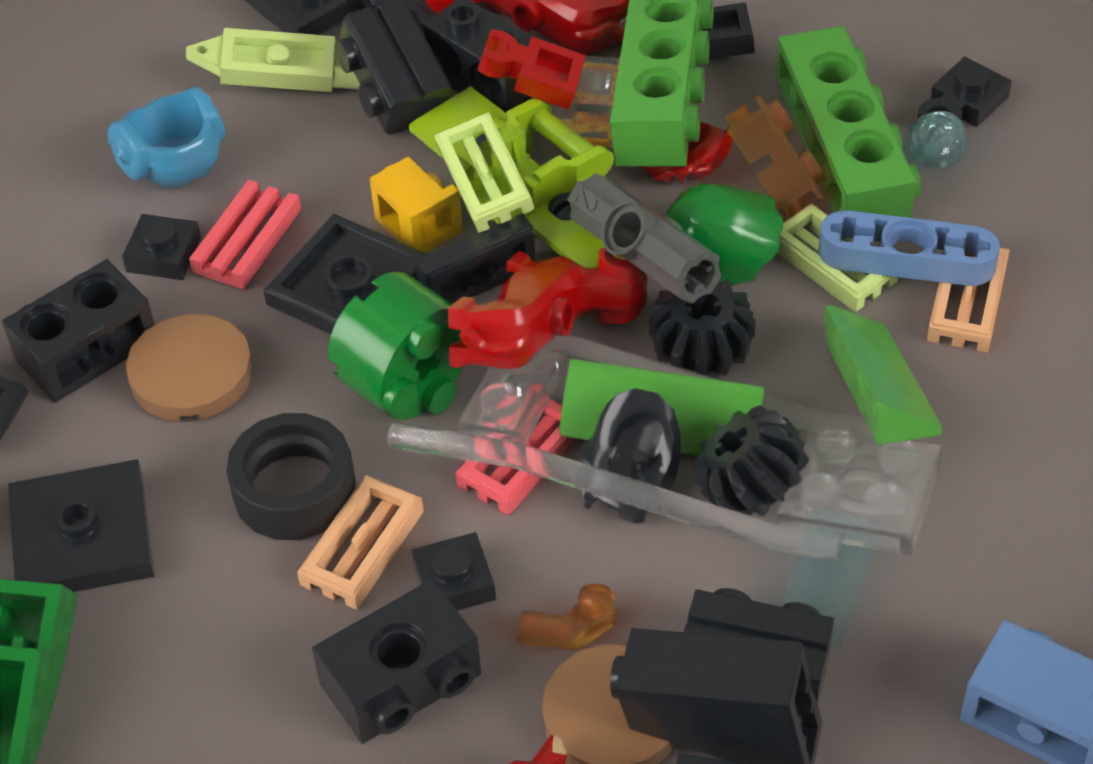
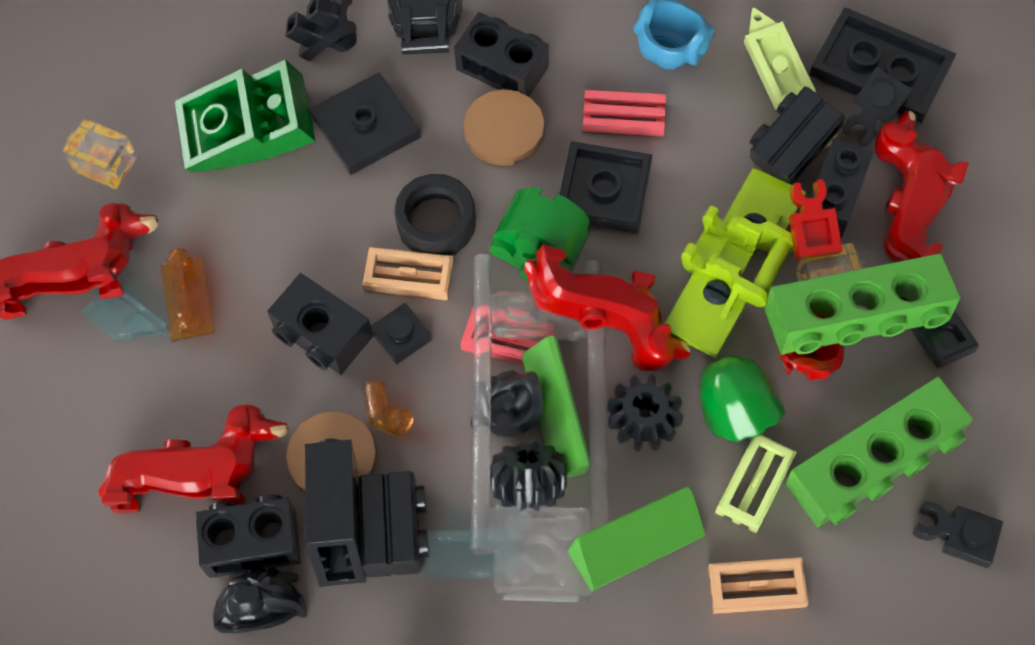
camera: 70 degrees right, 15 degrees up
black plate [122,214,201,280] -> none
yellow brick [369,156,463,253] -> none
black plate [416,213,535,304] -> none
yellowish green tile [434,112,535,233] -> none
dark grey piece [567,173,722,303] -> none
clear orange hinge [725,95,827,217] -> none
medium blue beam [818,210,1000,286] -> none
clear light blue plate [908,111,967,169] -> none

